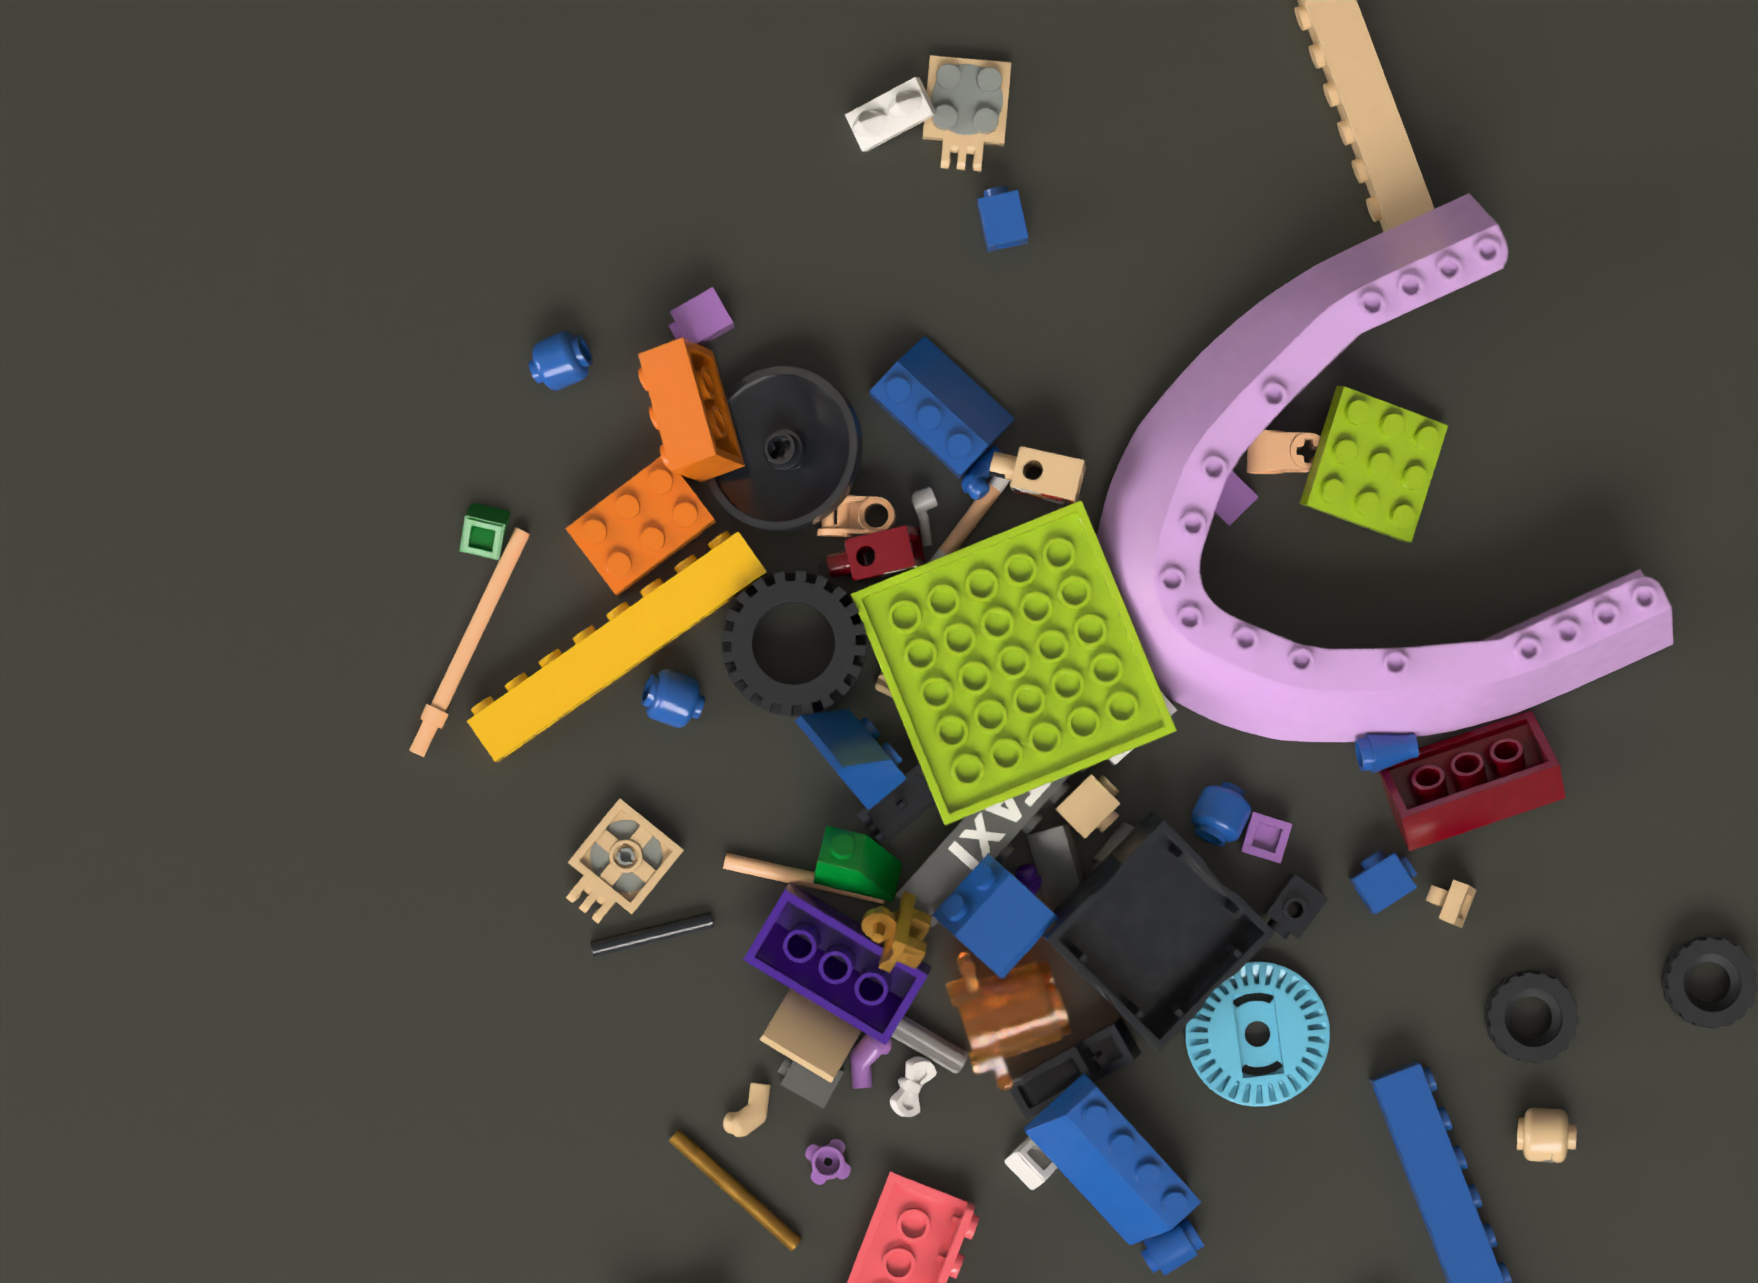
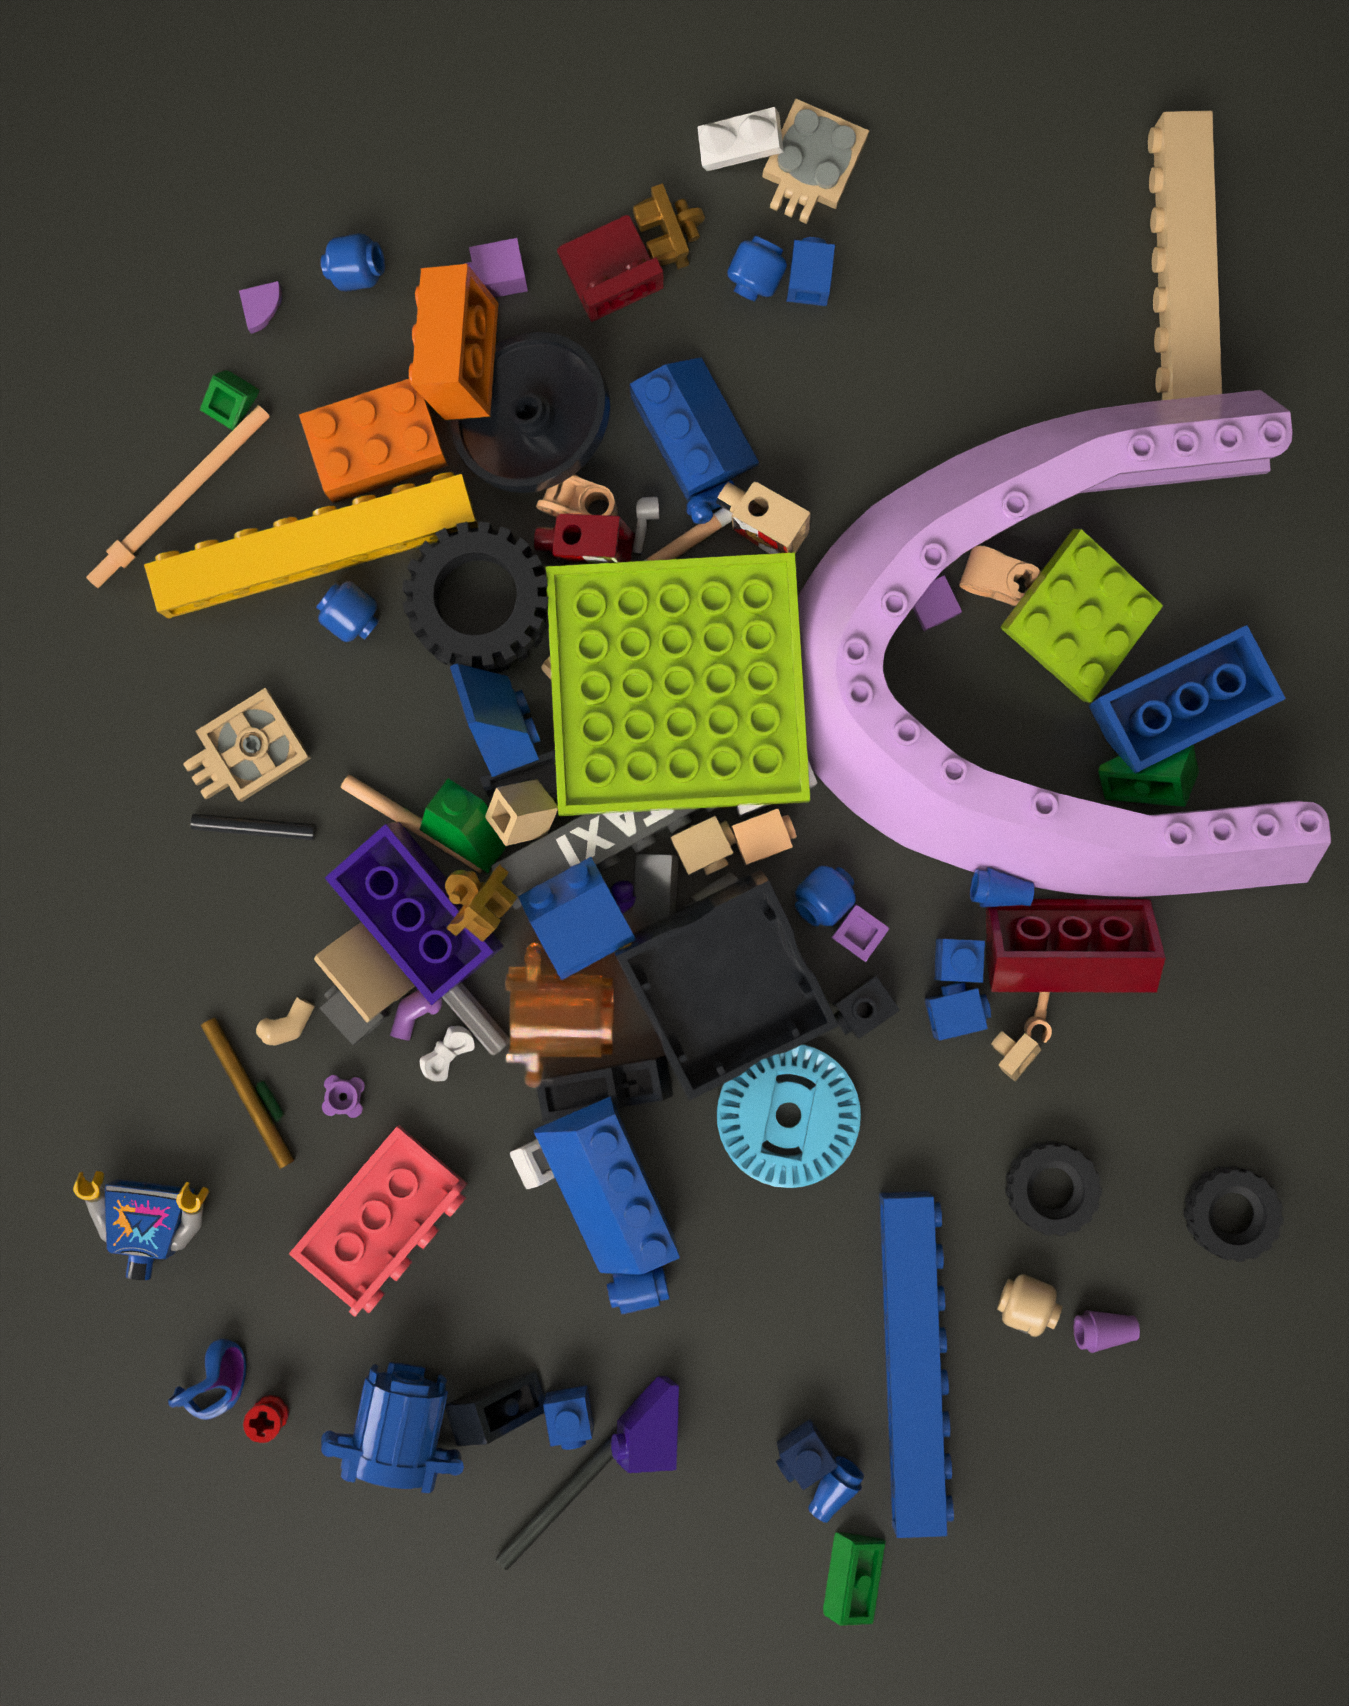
camera: 15 degrees right, 0 degrees up
none -> medium lavender tile [239,281,282,334]
none -> dark green leg [255,1081,285,1122]
none -> tan brick [485,779,558,846]
none -> dark red bracket [557,215,664,322]
none -> pearl gold hips [633,183,705,269]
none -> blue head [727,236,787,302]
none -> light nougat brick [731,809,797,866]
none -> blue brick [934,939,985,983]
none -> light nougat hand [1024,992,1052,1042]
none -> medium lavender cone [1073,1310,1140,1353]
none -> blue slope [1089,625,1286,773]
none -> green slope [1098,744,1199,807]

